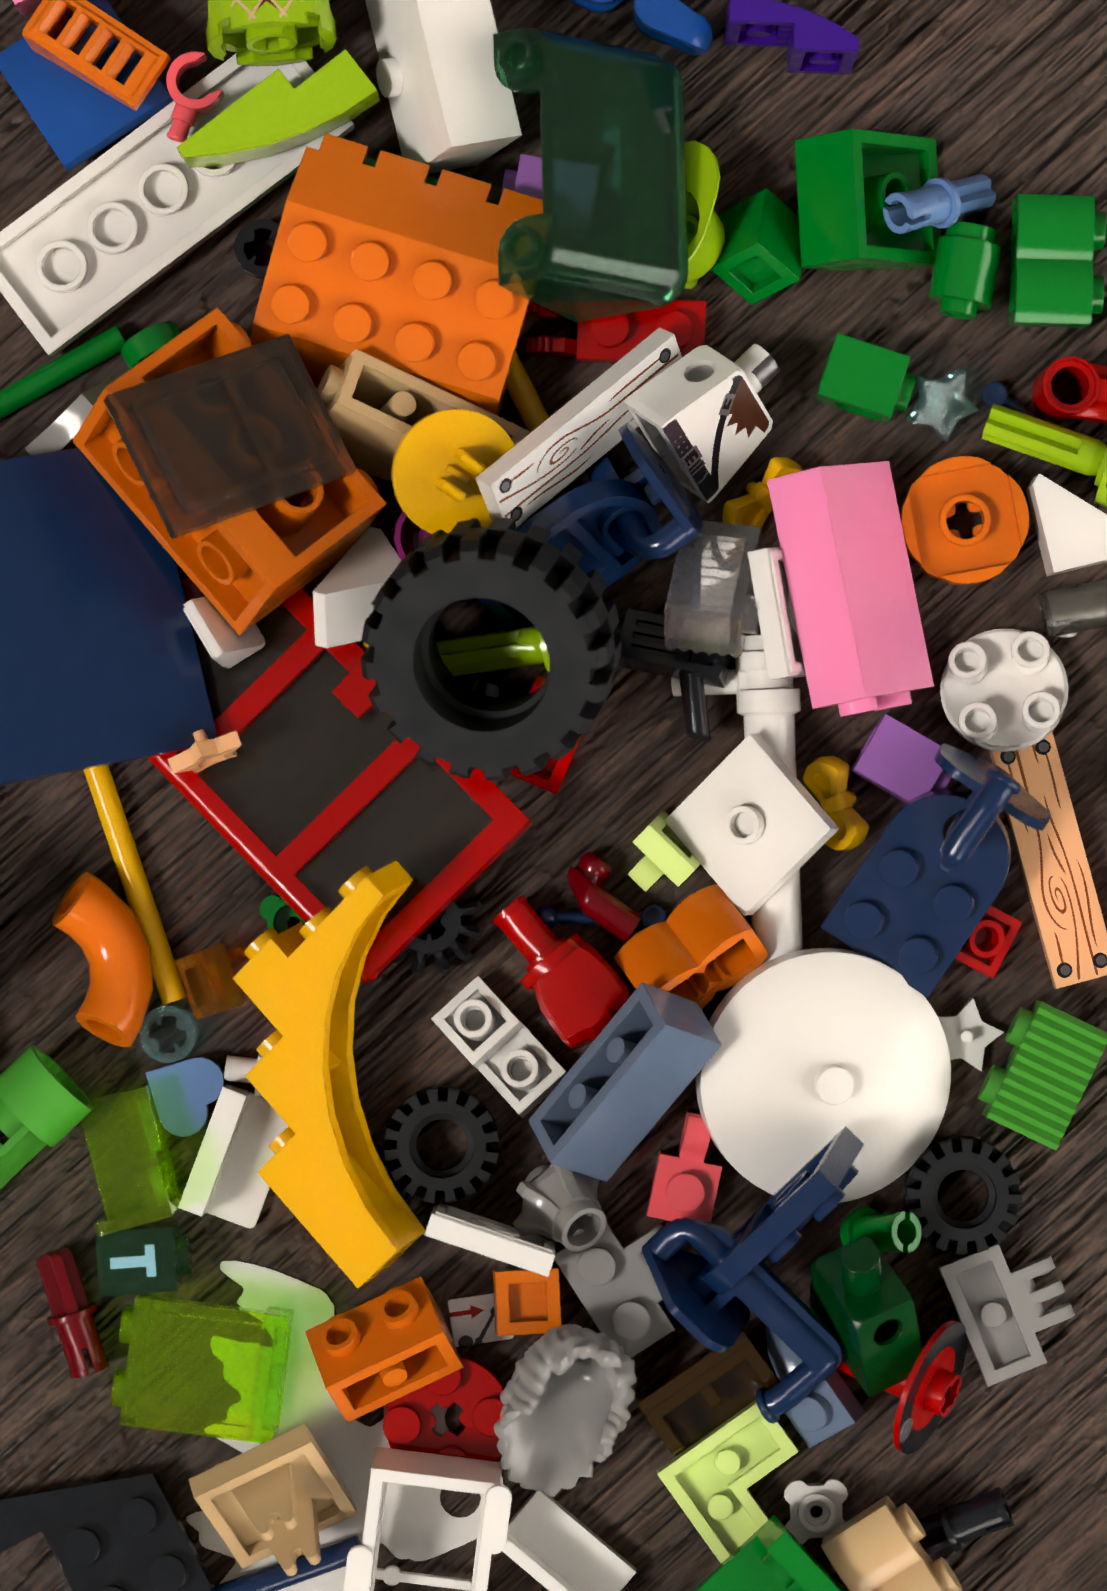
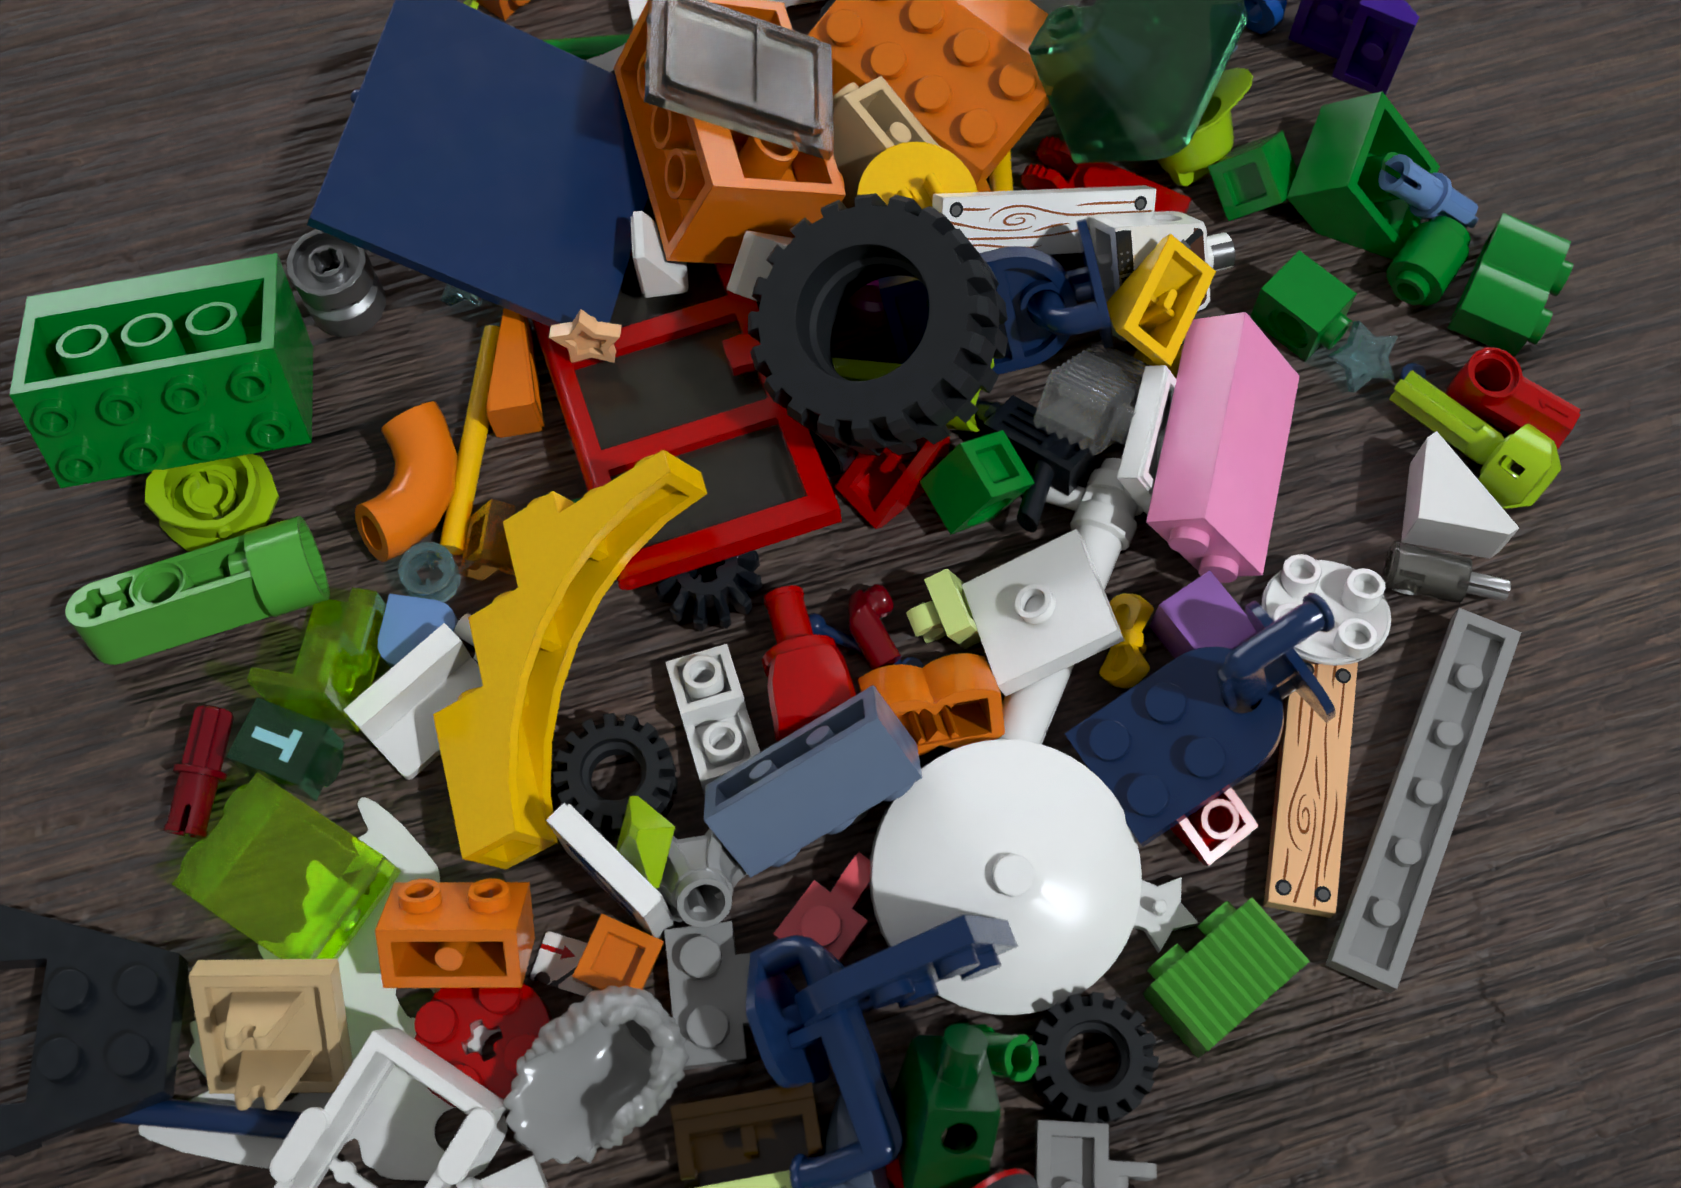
camera: 25 degrees right, 20 degrees down
orange plate [900,456,1029,585] -> none
none -> orange slope [486,308,545,438]
none -> lime slope [616,796,675,888]
none -> green brick [920,430,1035,535]
none -> yellow slope [1106,233,1216,368]

